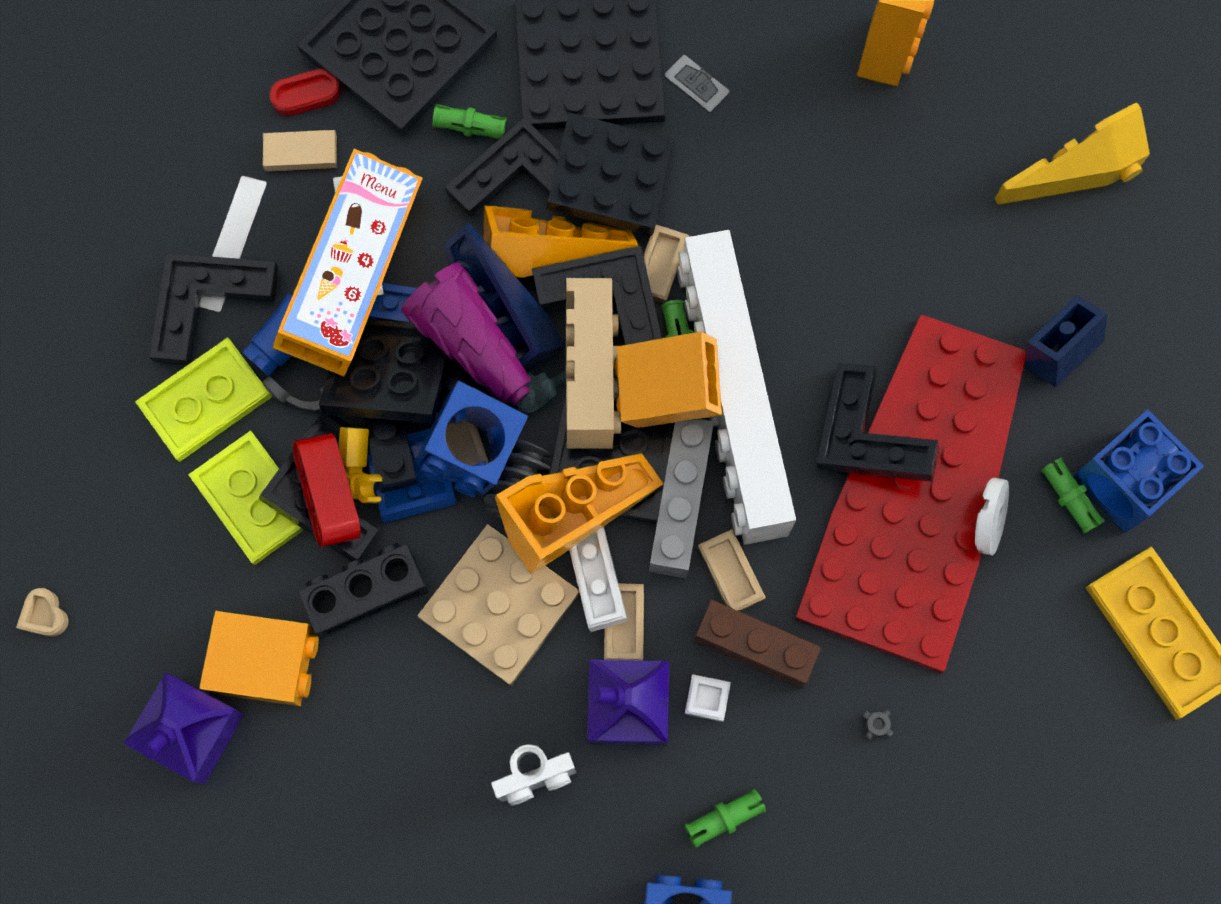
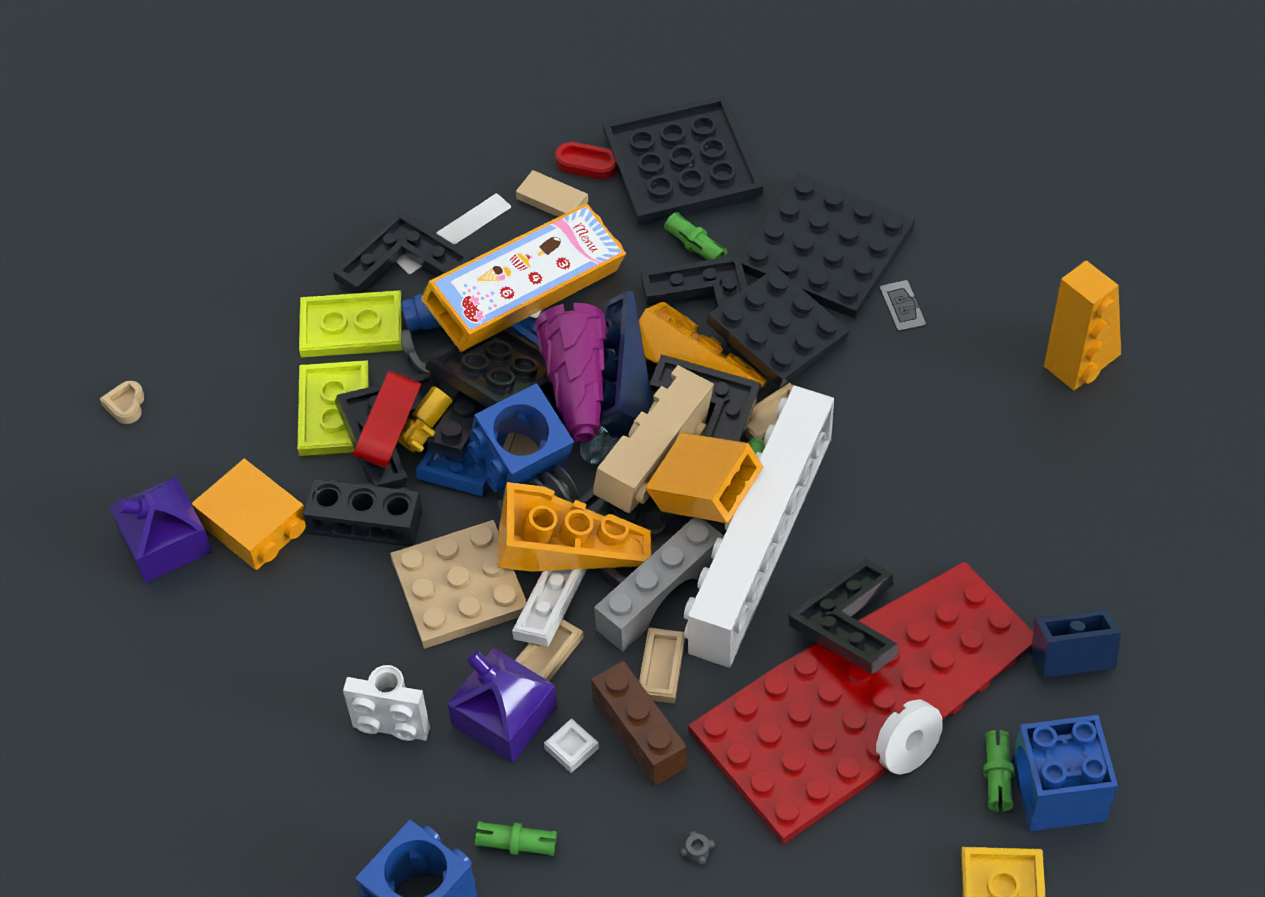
camera: 35 degrees right, 20 degrees down
yellow wedge [995,102,1150,205] -> none

